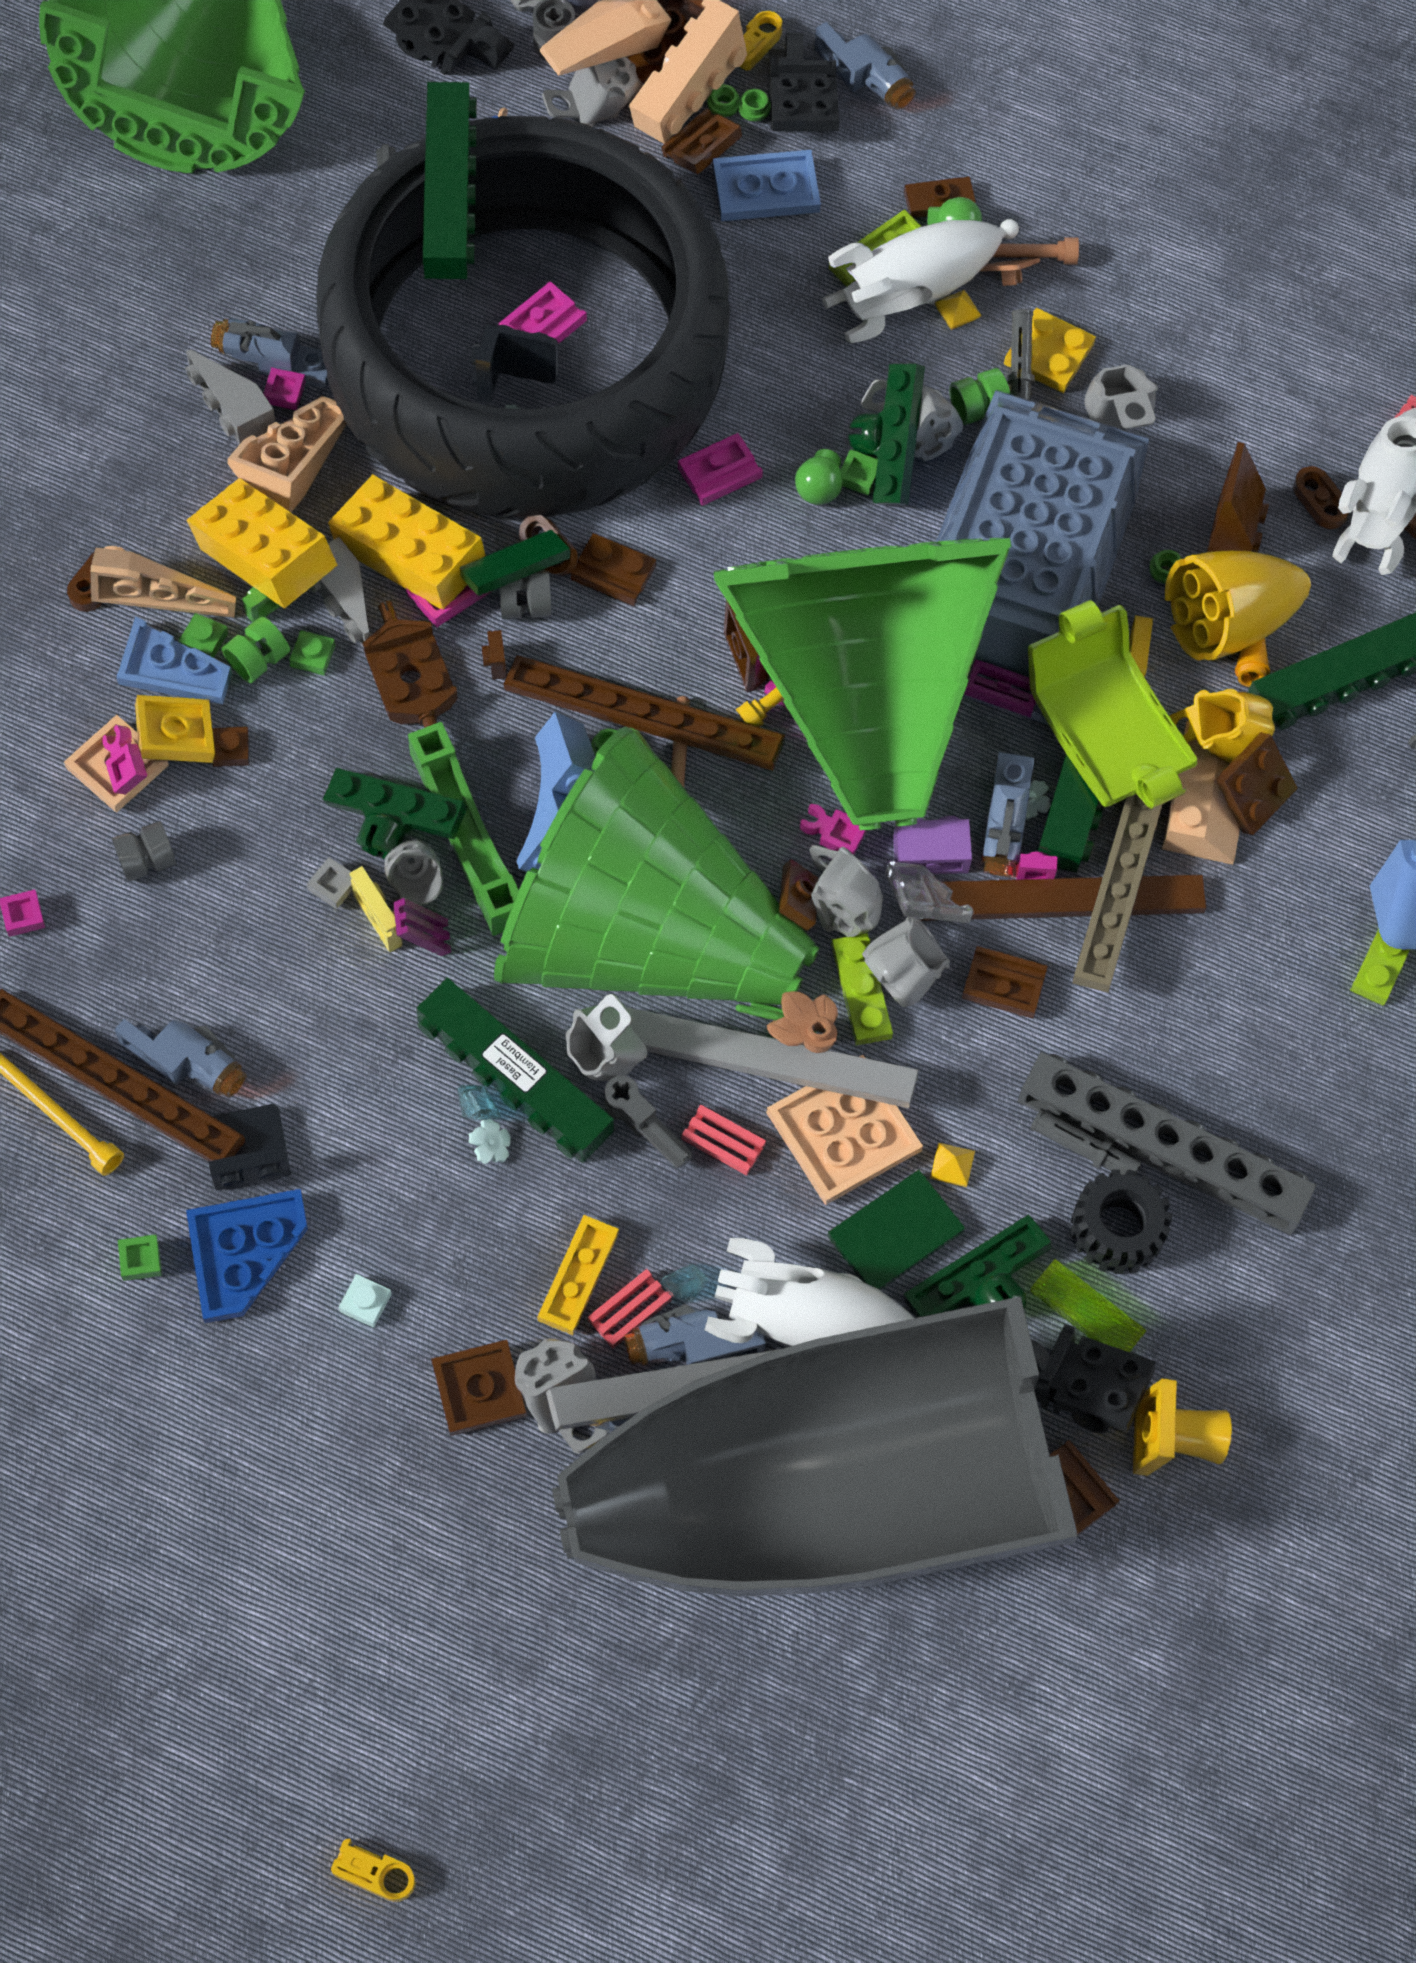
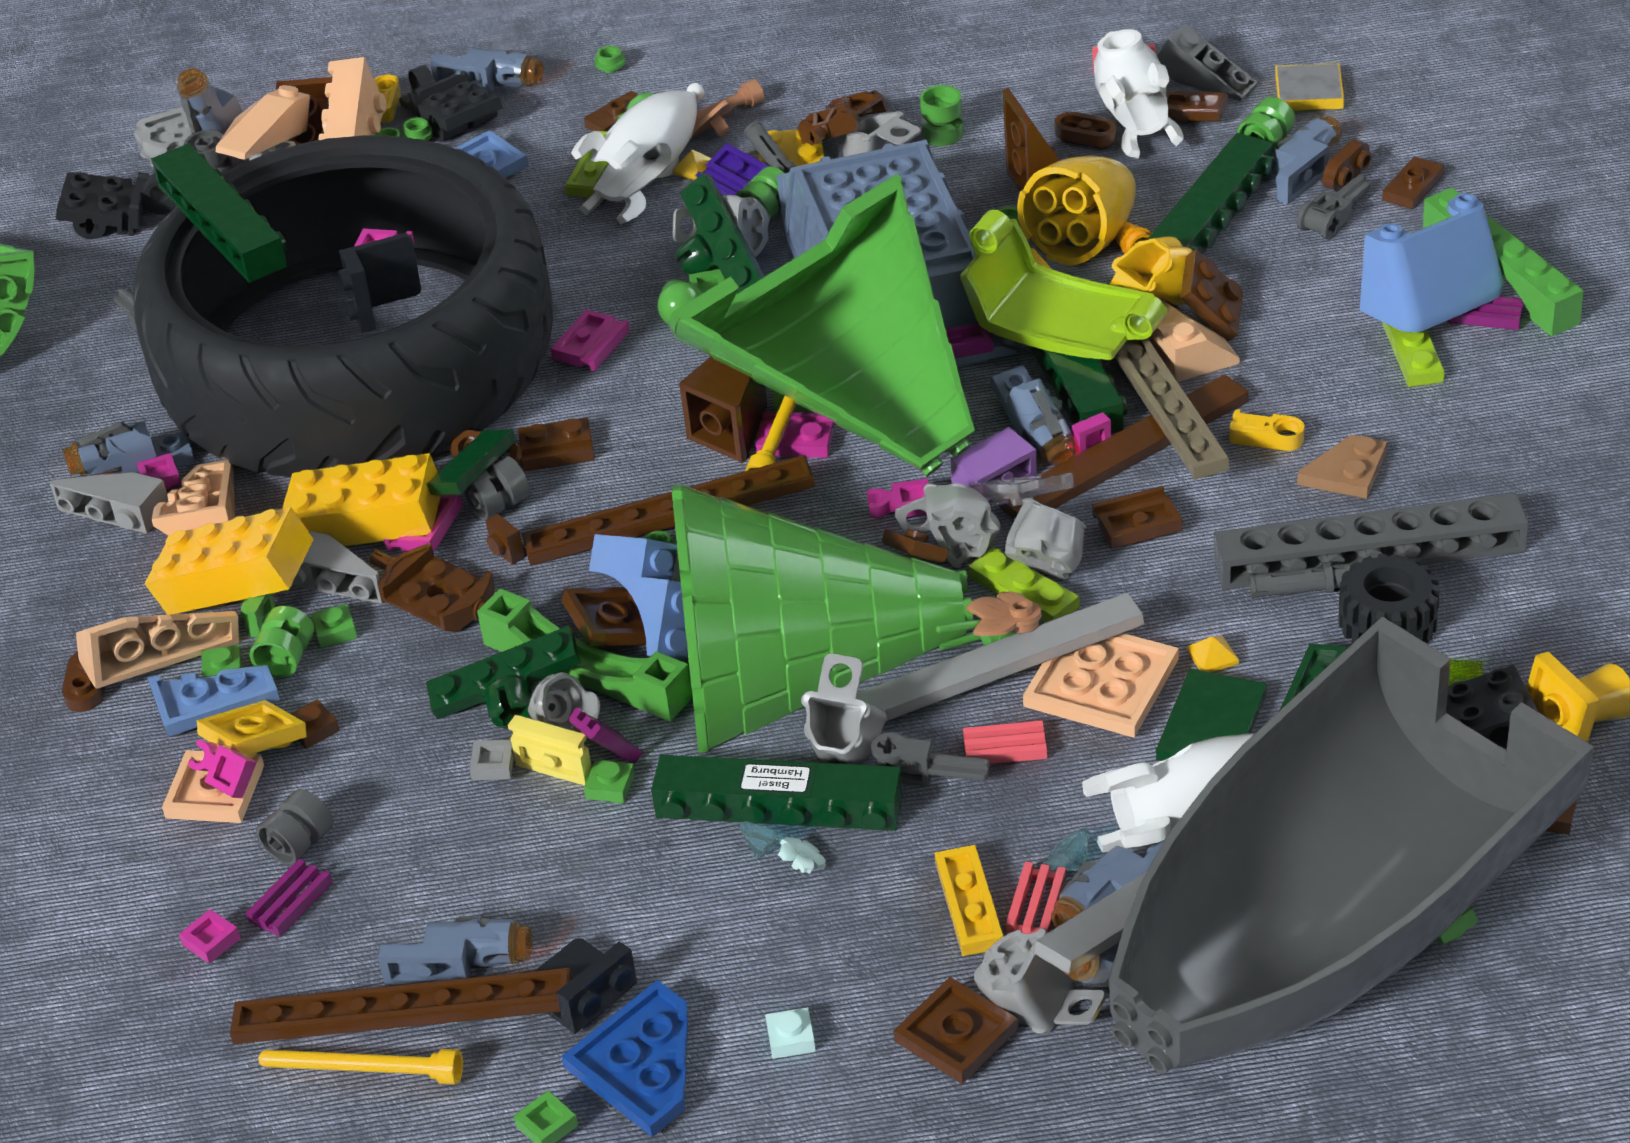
camera: 25 degrees left, 25 degrees down
none -> magenta tile [246,859,333,937]
none -> reddish brown plate [562,587,646,647]
none -> bright green plate [584,759,635,803]
none -> bright green plate [594,46,625,73]
none -> dark purple plate [696,143,769,195]
none -> reddish brown plate [797,90,888,145]
none -> bright green wheel [920,85,964,146]
none -> yellow piece [1229,409,1304,451]
none -> medium nougat wing [1297,434,1387,499]

